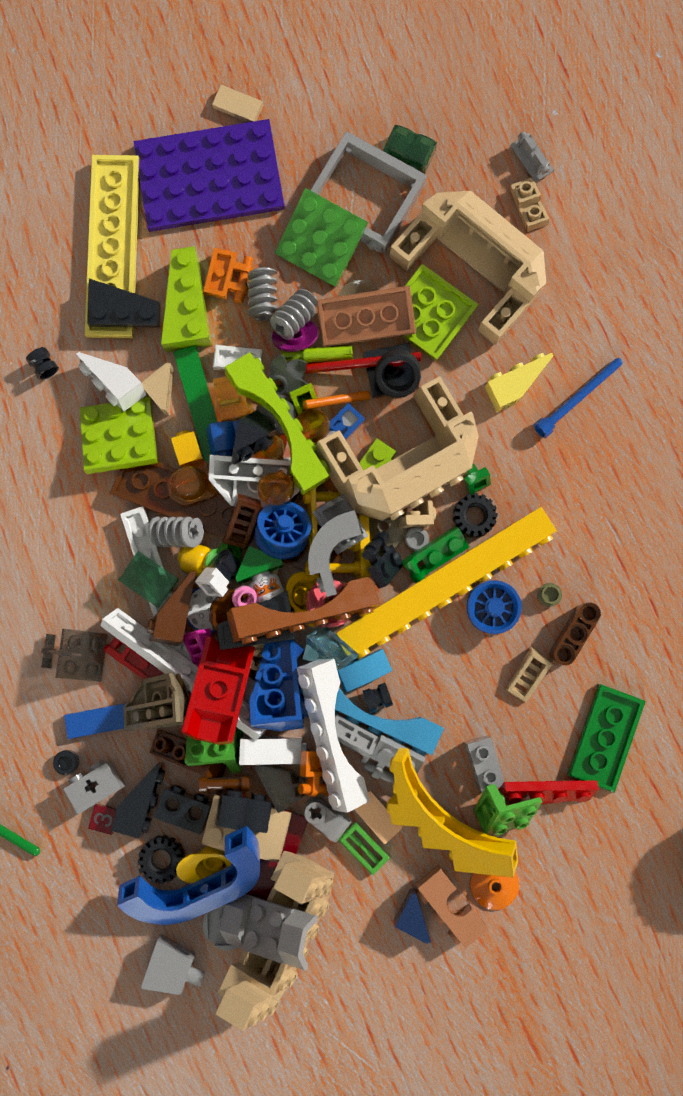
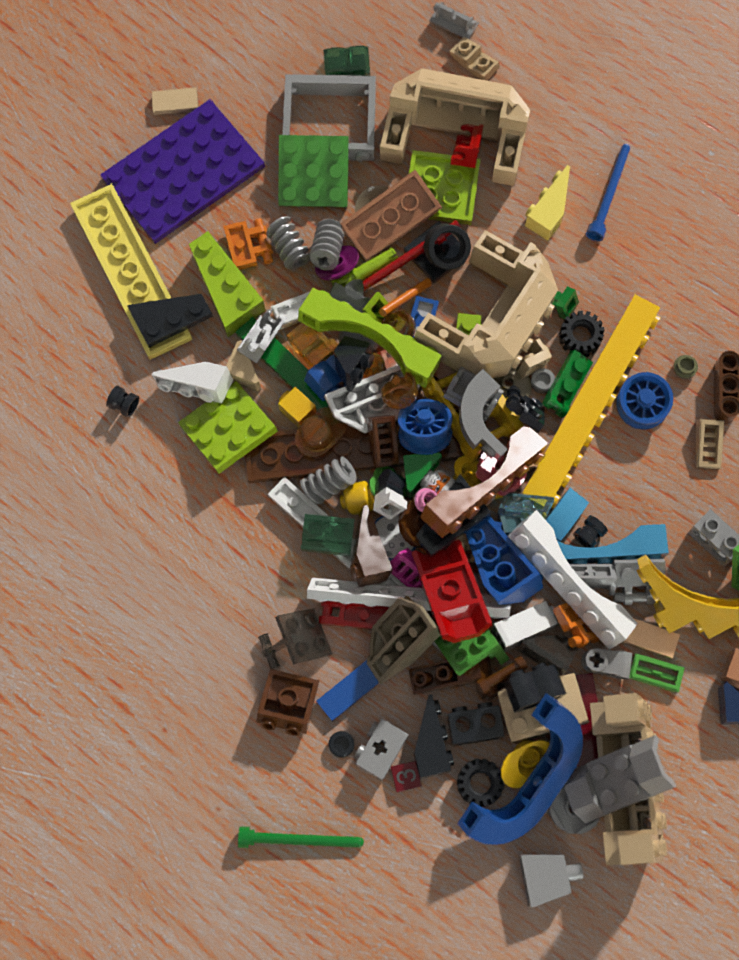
camera: 25 degrees left, 10 degrees down
none -> light grey hinge [237,309,287,363]
none -> reddish brown plate [257,669,319,736]
none -> red hinge [450,124,484,168]

